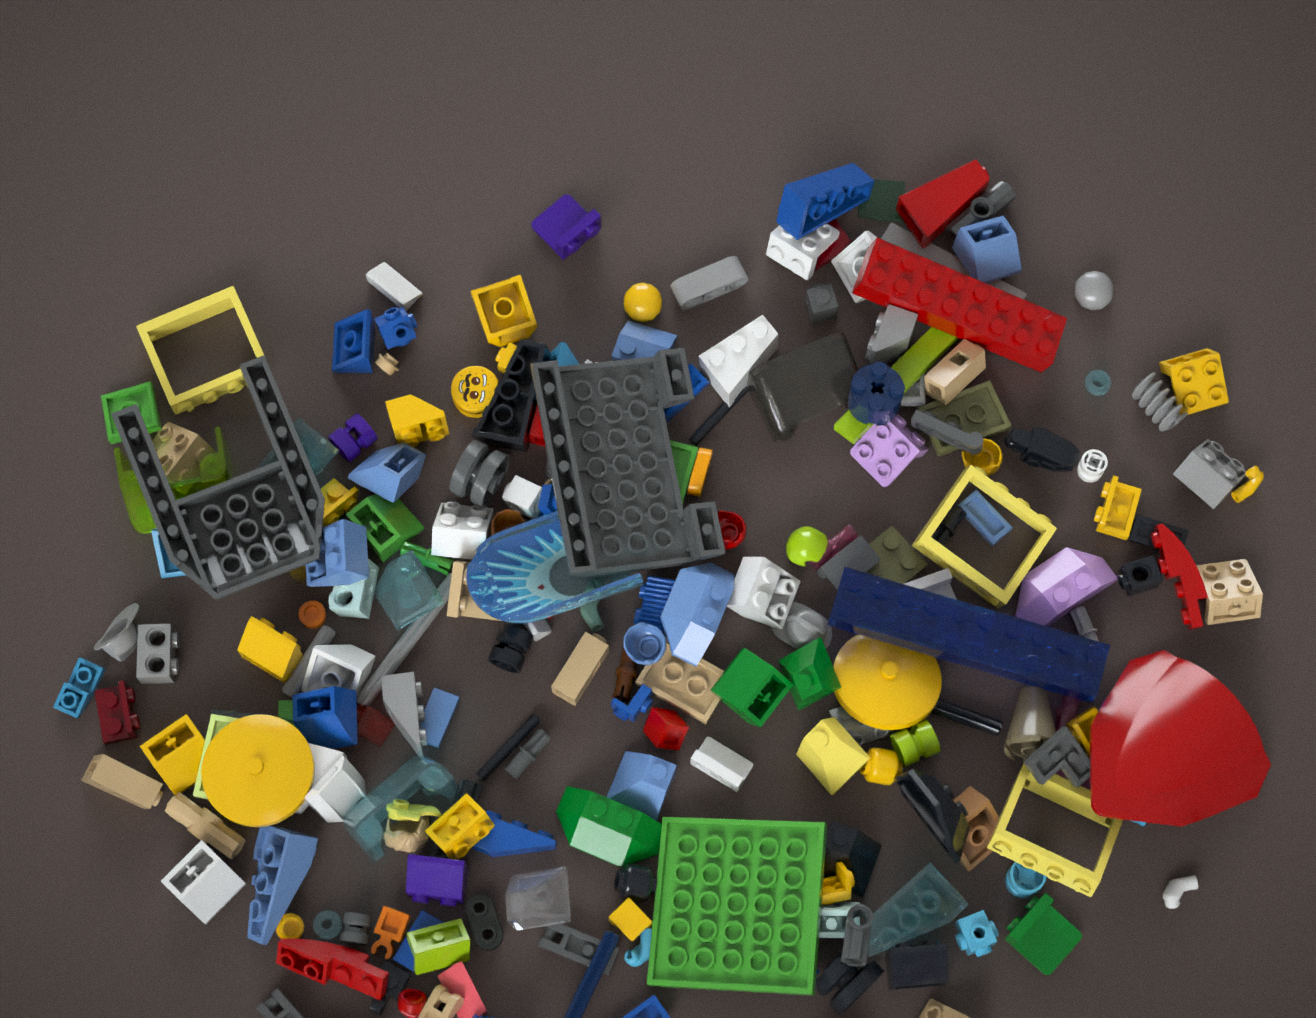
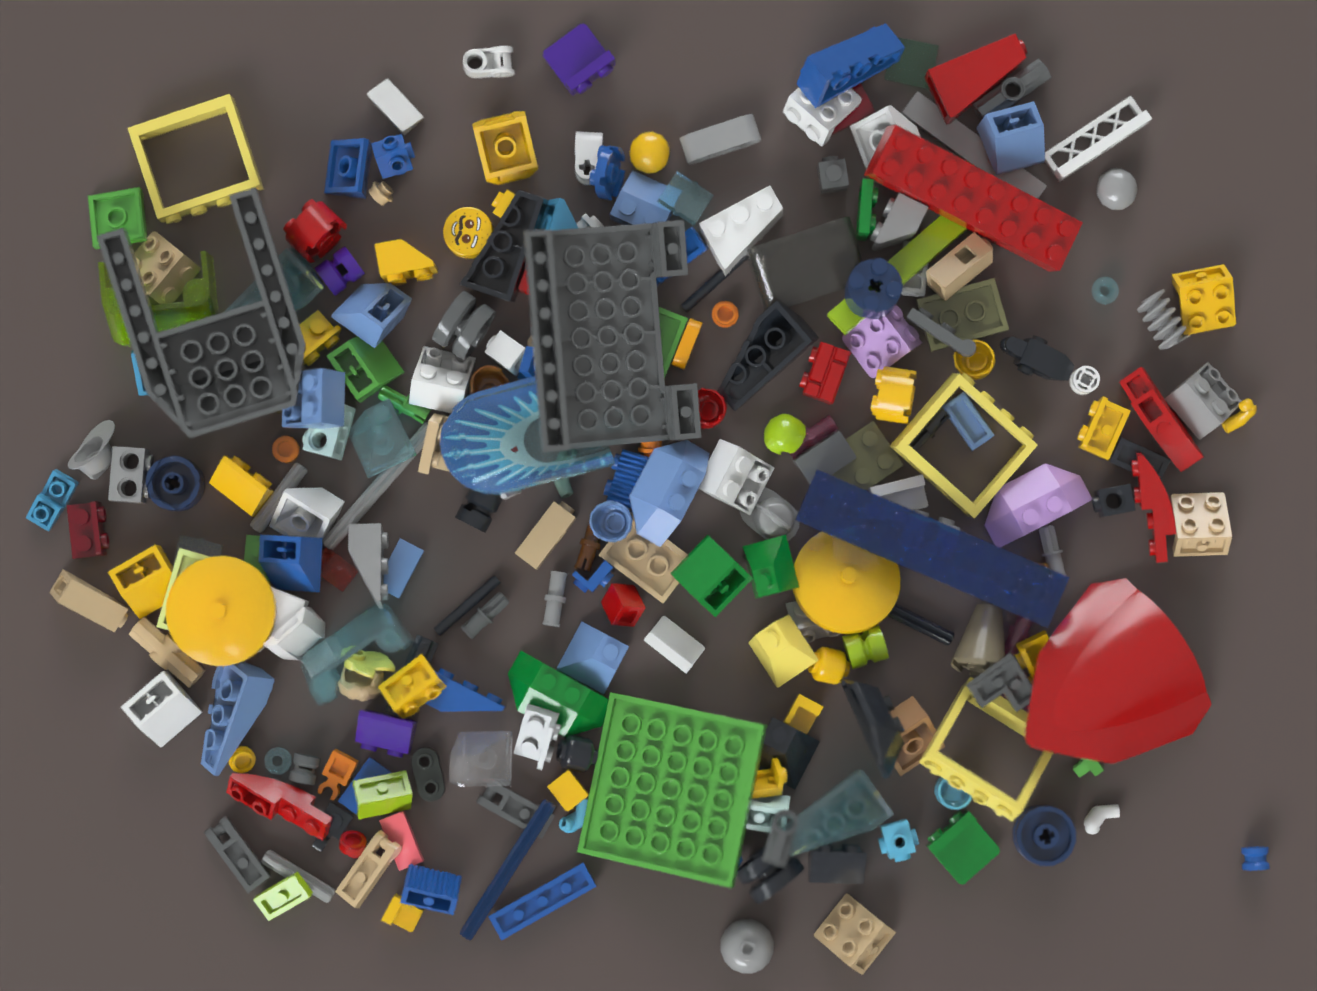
camera: 10 degrees right, 15 degrees up
none -> dark blue brick [146,456,205,511]
none -> red brick [283,199,347,263]
none -> white piece [463,46,515,78]
none -> bracket [514,704,561,770]
none -> light grey pin [542,571,568,627]
none -> white piece [575,131,603,185]
none -> blue plate [589,146,625,201]
none -> orange plate [638,441,664,457]
none -> clear light blue piece [657,171,714,225]
none -> orange plate [712,301,739,328]
none -> black wedge [717,300,819,411]
none -> yellow panel [783,694,823,734]
none -> red brick [799,342,851,405]
none -> green plate [855,178,878,241]
none -> yellow brick [871,366,917,424]
none -> dark blue wheel [1012,804,1076,866]
none -> white fence [1045,96,1152,182]
none -> bright green tile [1073,758,1104,778]
none -> red slope [1119,367,1204,472]

